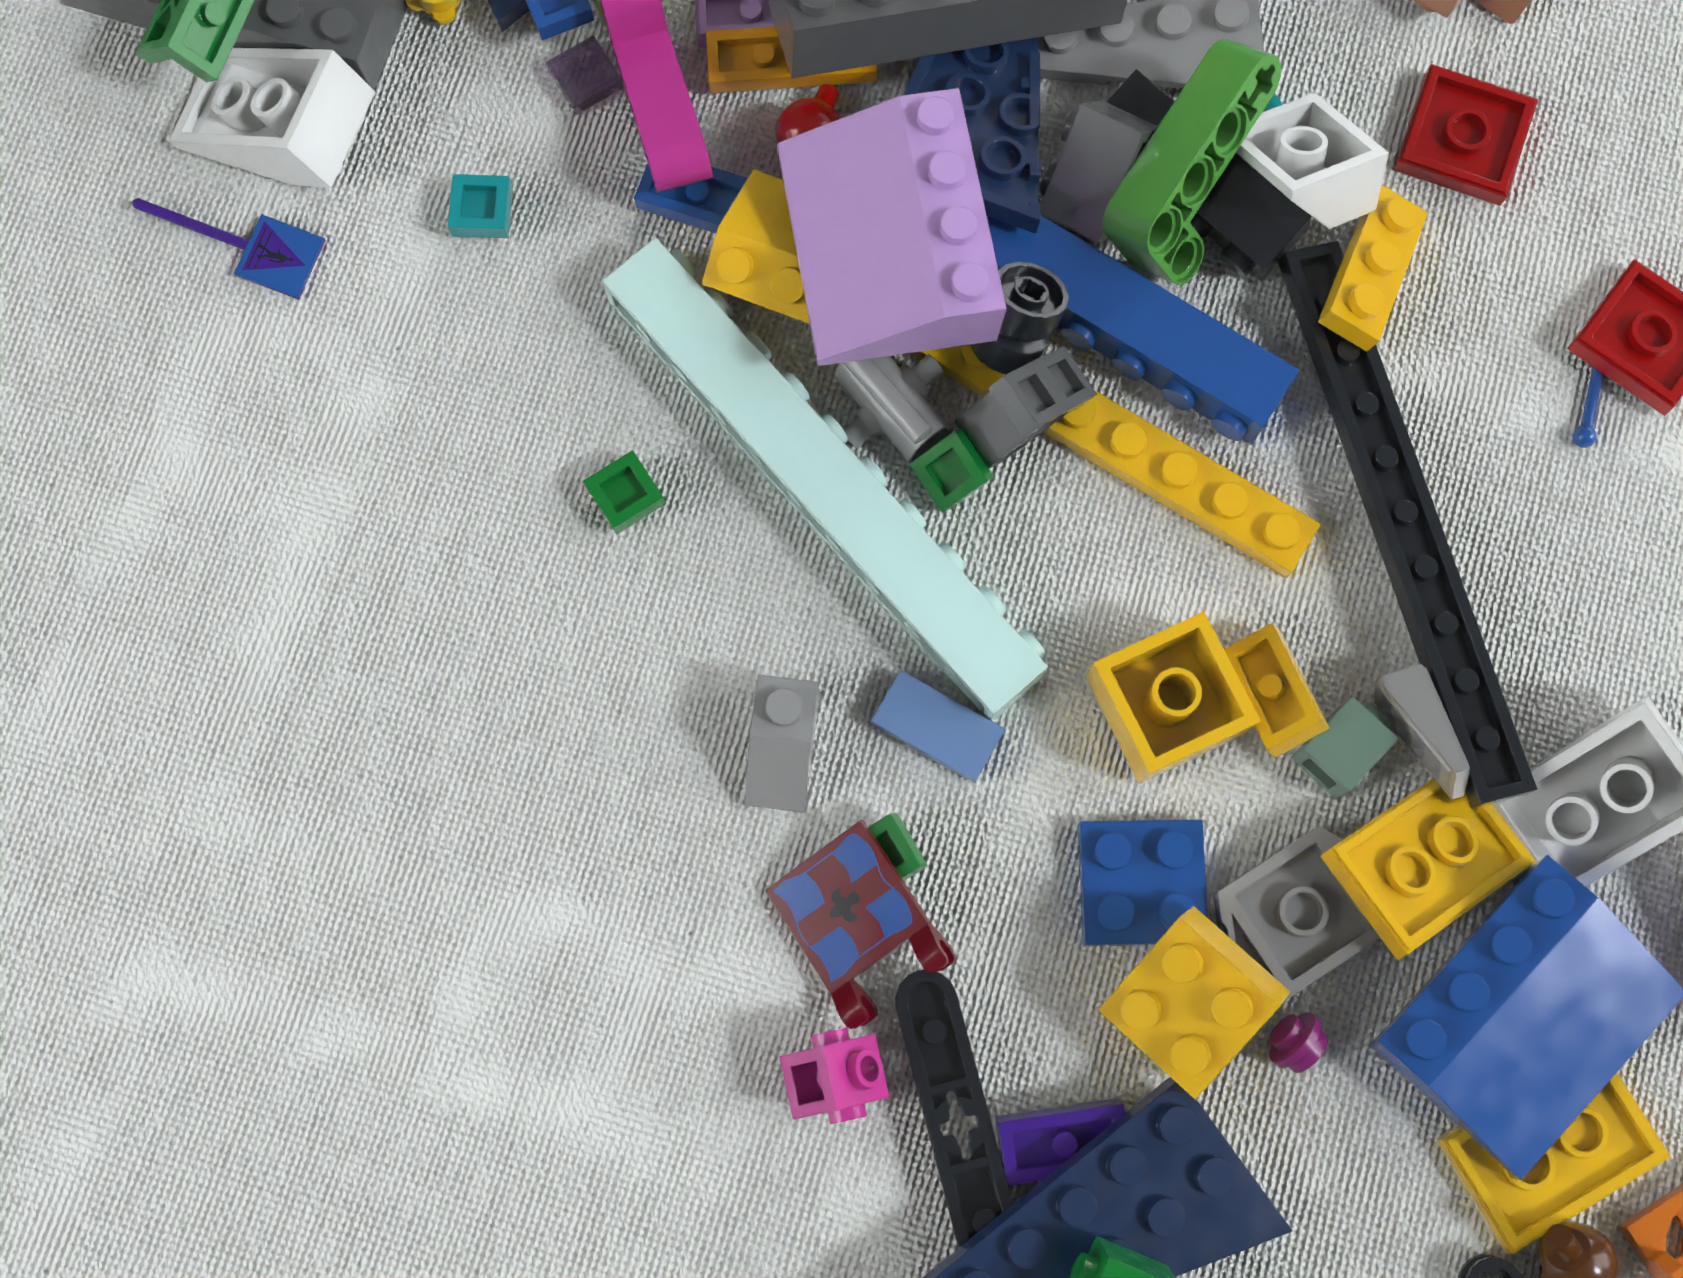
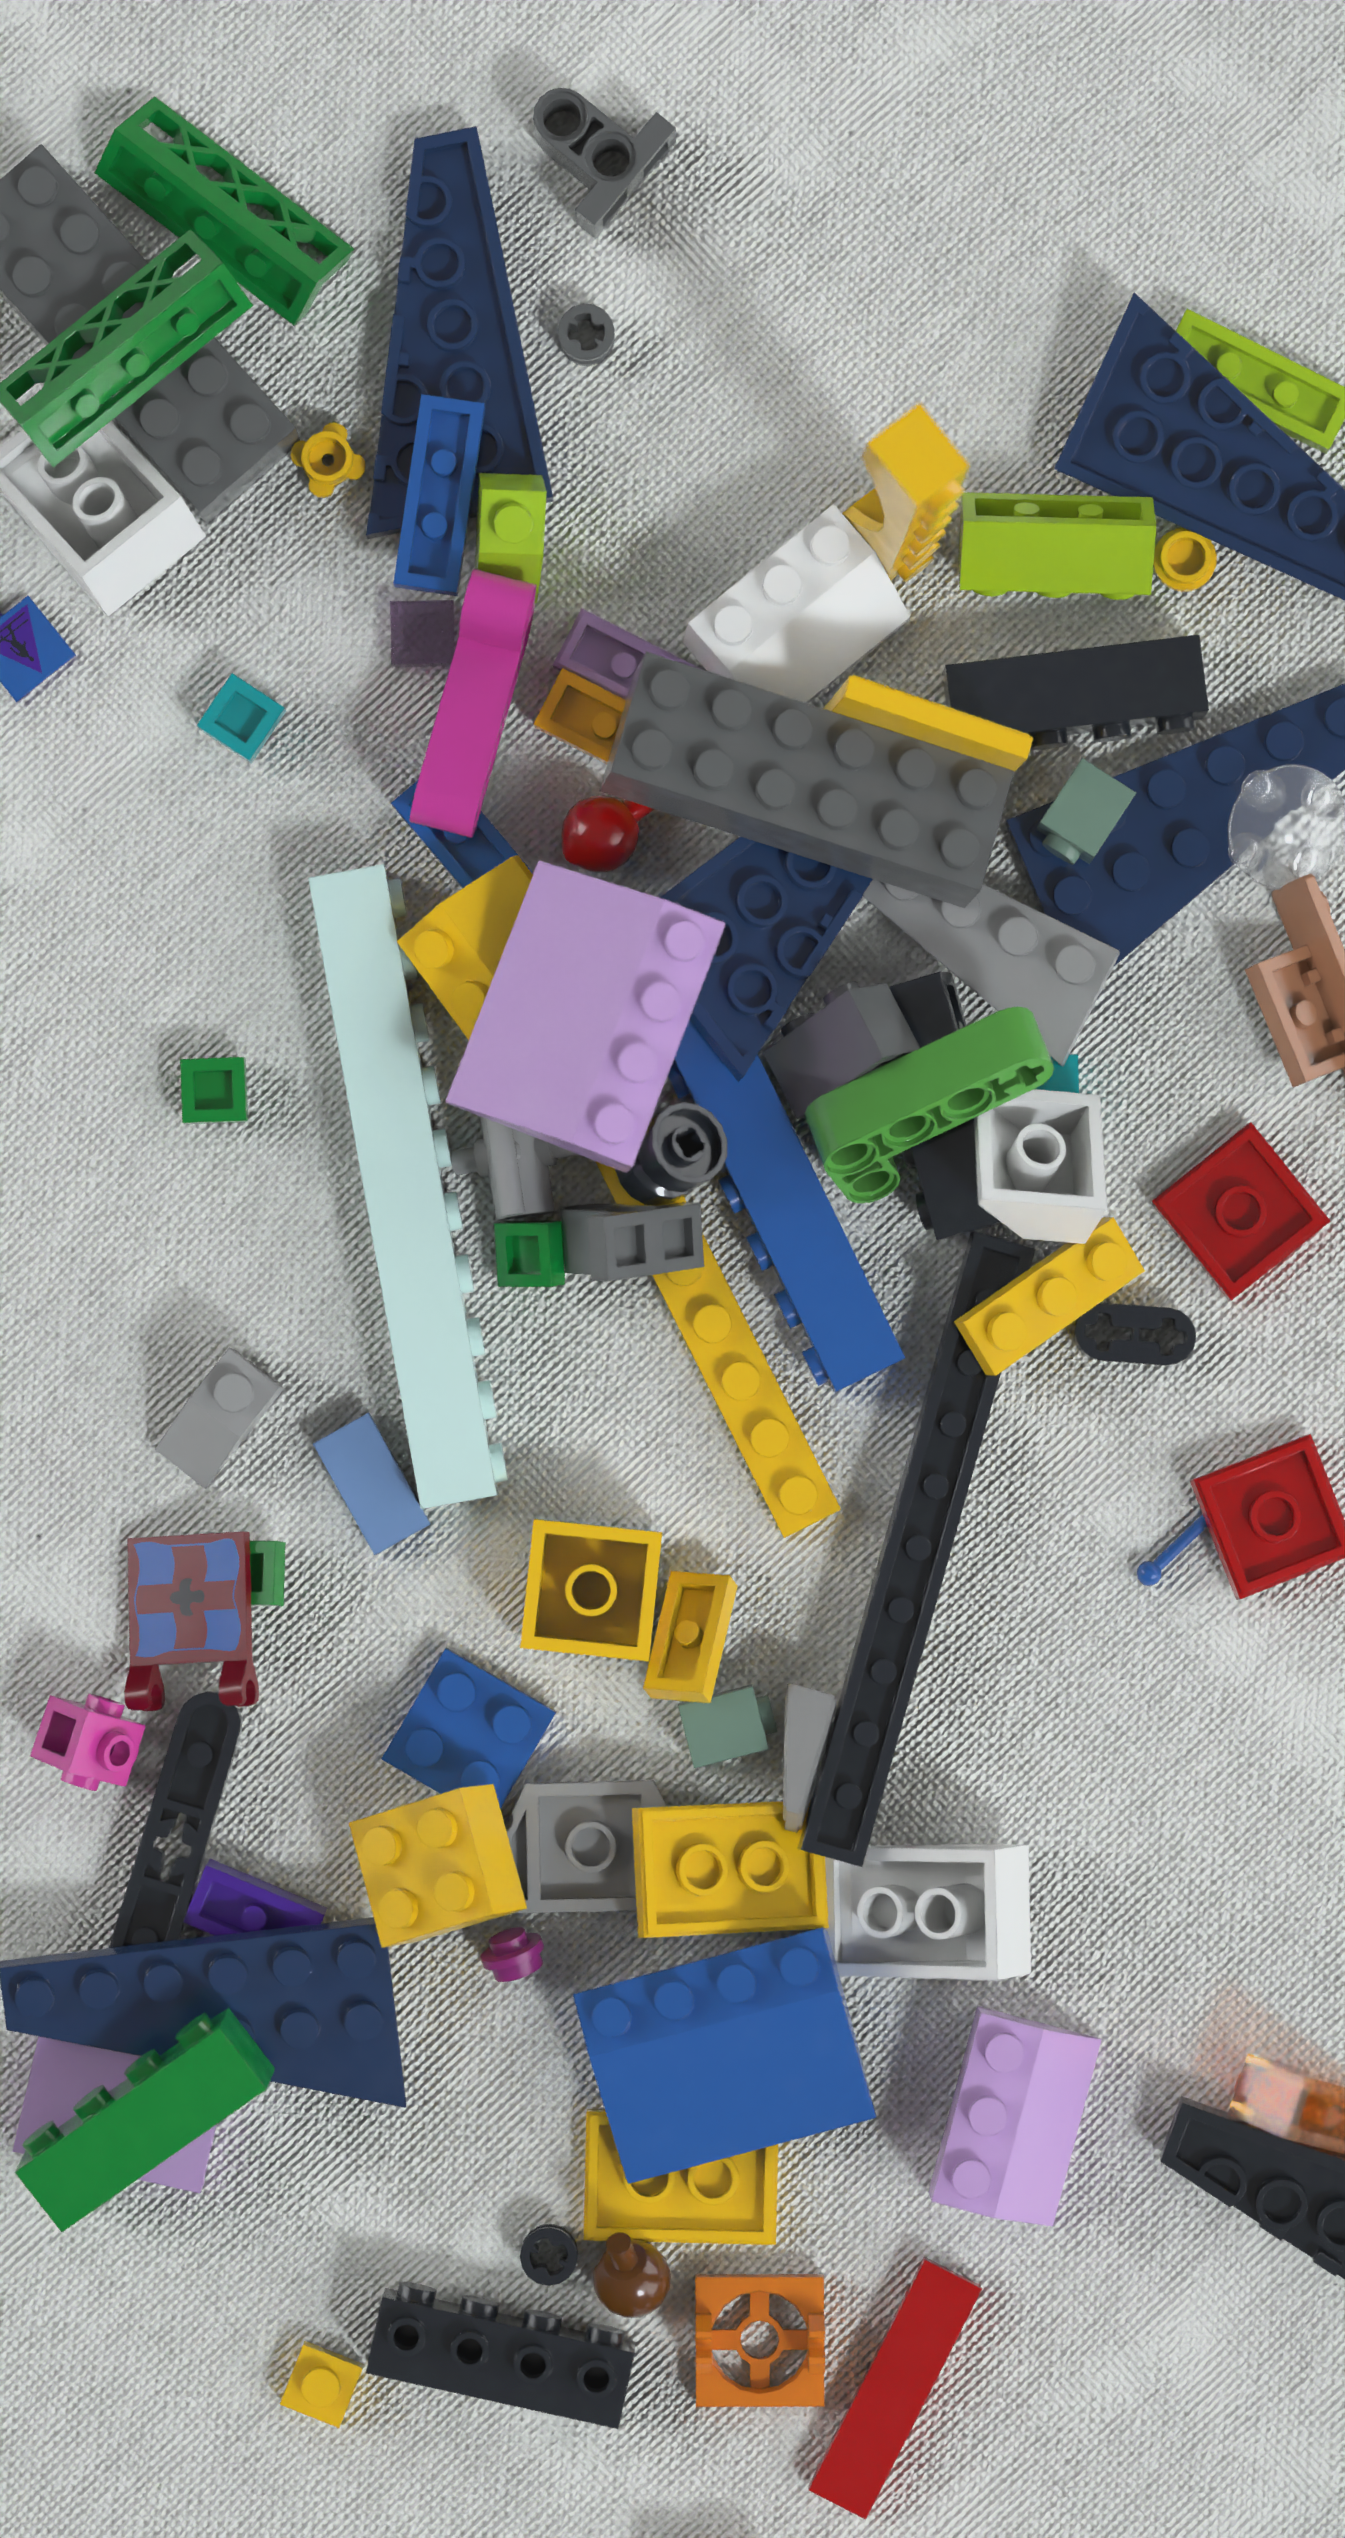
camera: 30 degrees right, 10 degrees up
none -> black beam [1073,1303,1196,1366]

